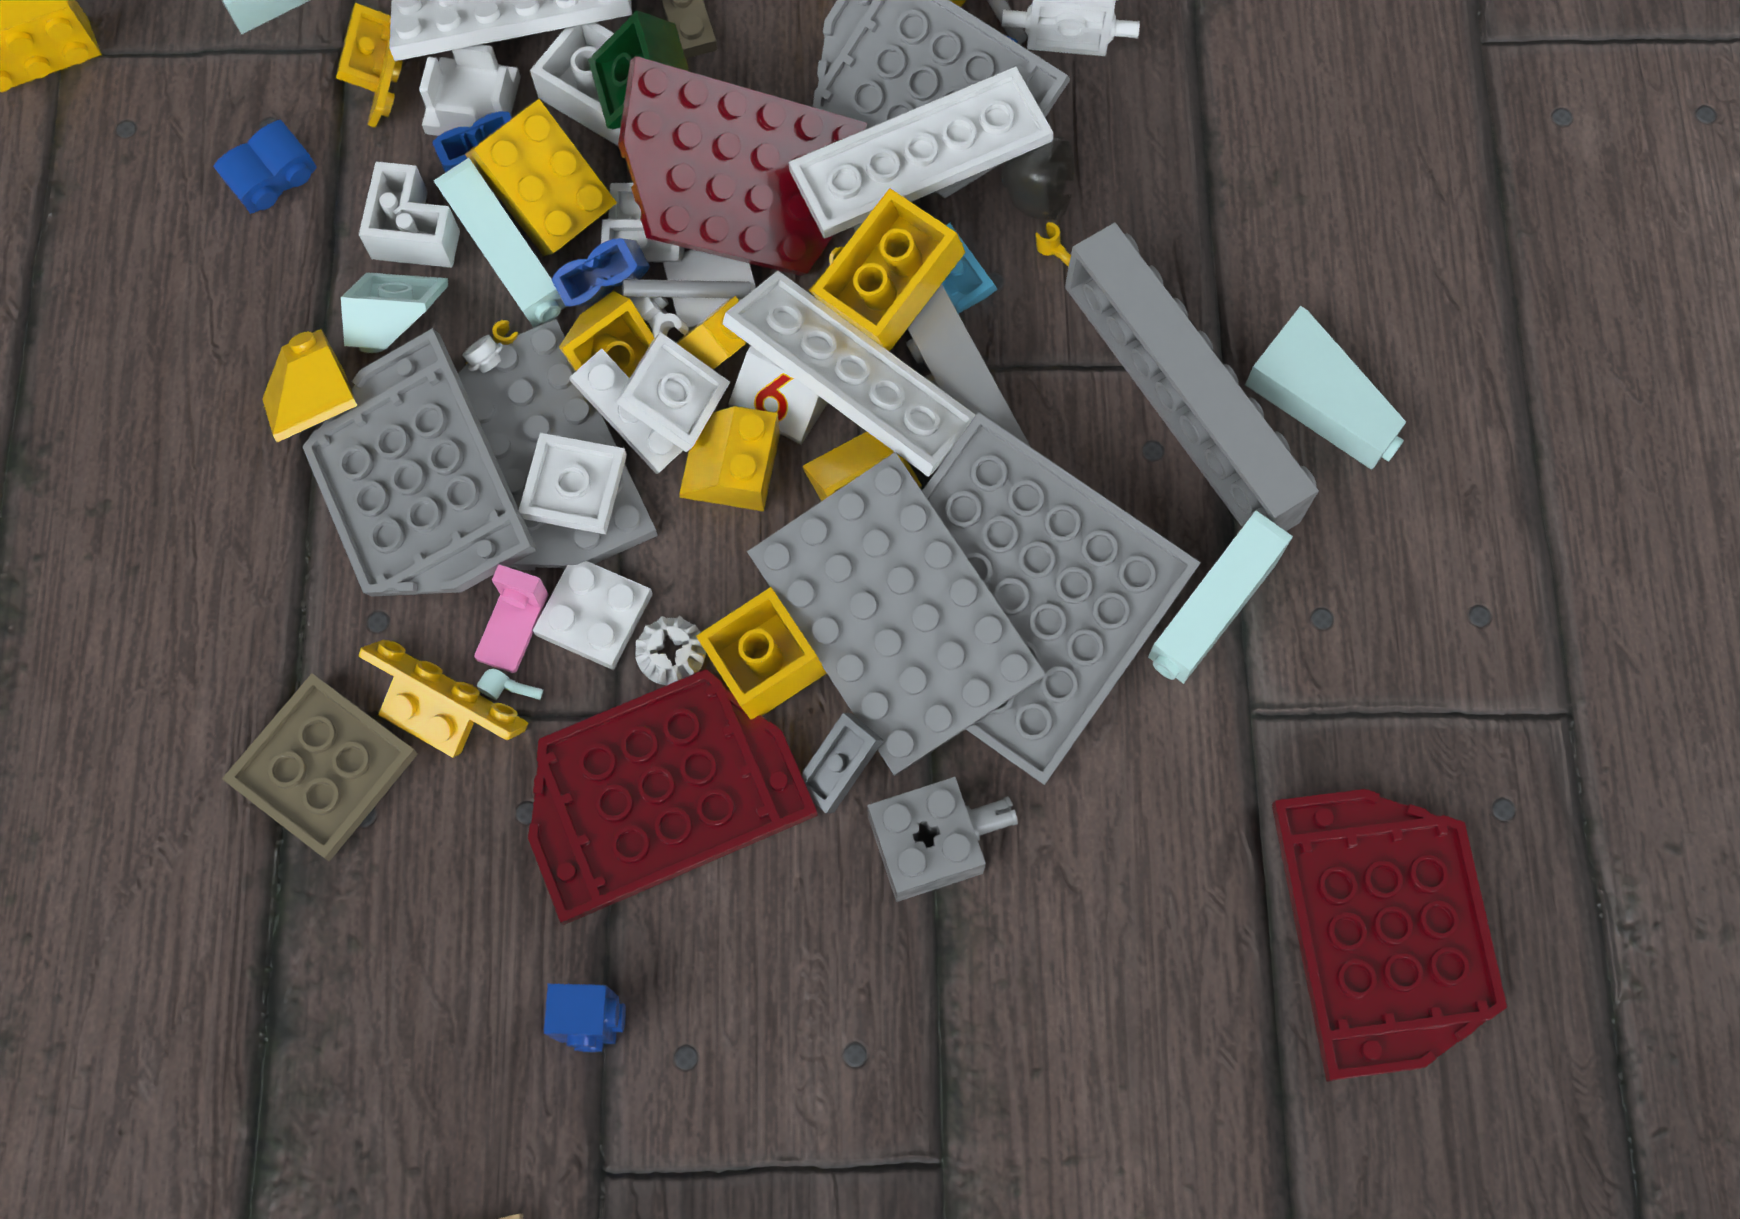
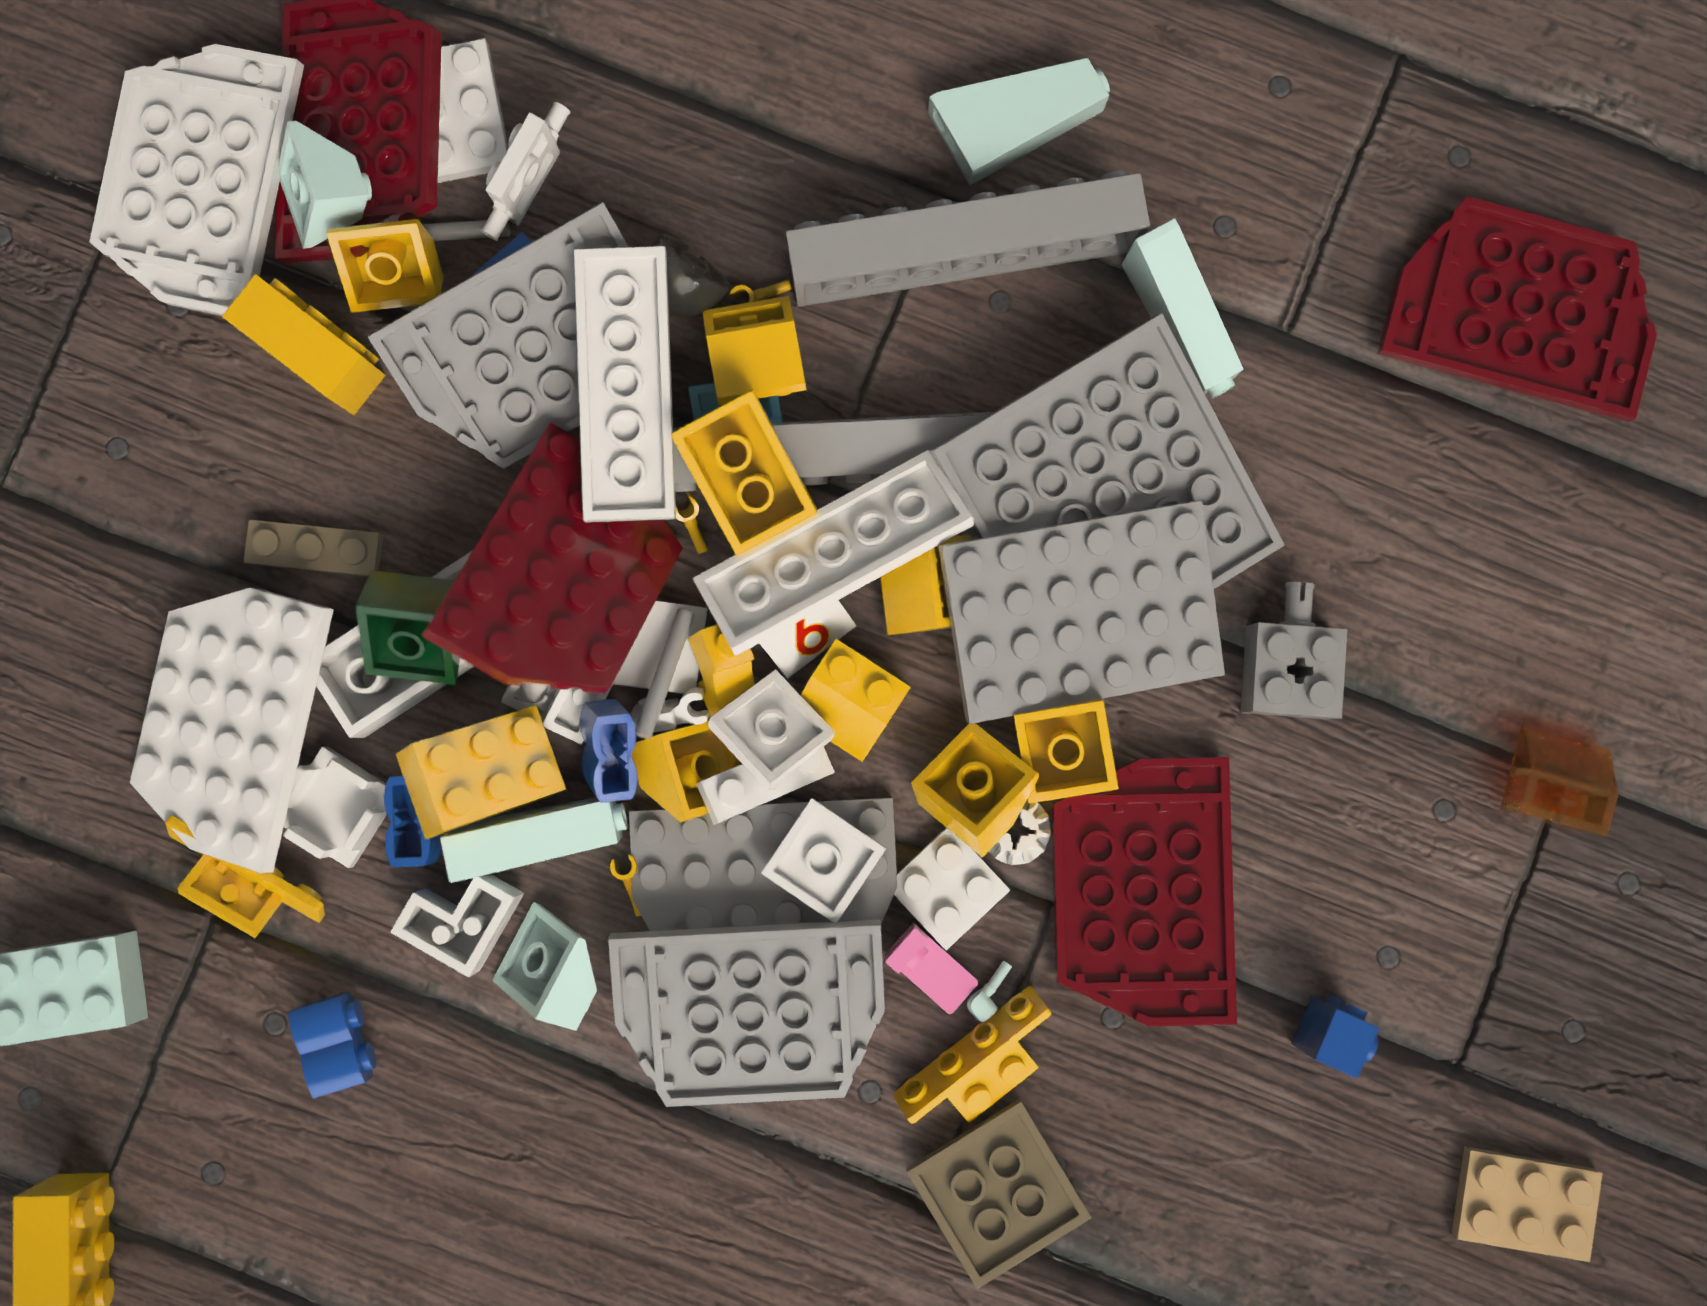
camera: 70 degrees left, 15 degrees up
yellow slope [262,329,357,442] -> none
white plate [463,335,503,373] -> none
plate [801,713,884,813] -> none
none -> yellow slope [702,296,806,405]
none -> yellow slope [911,723,1039,858]
none -> clear orange slope [1500,726,1619,837]

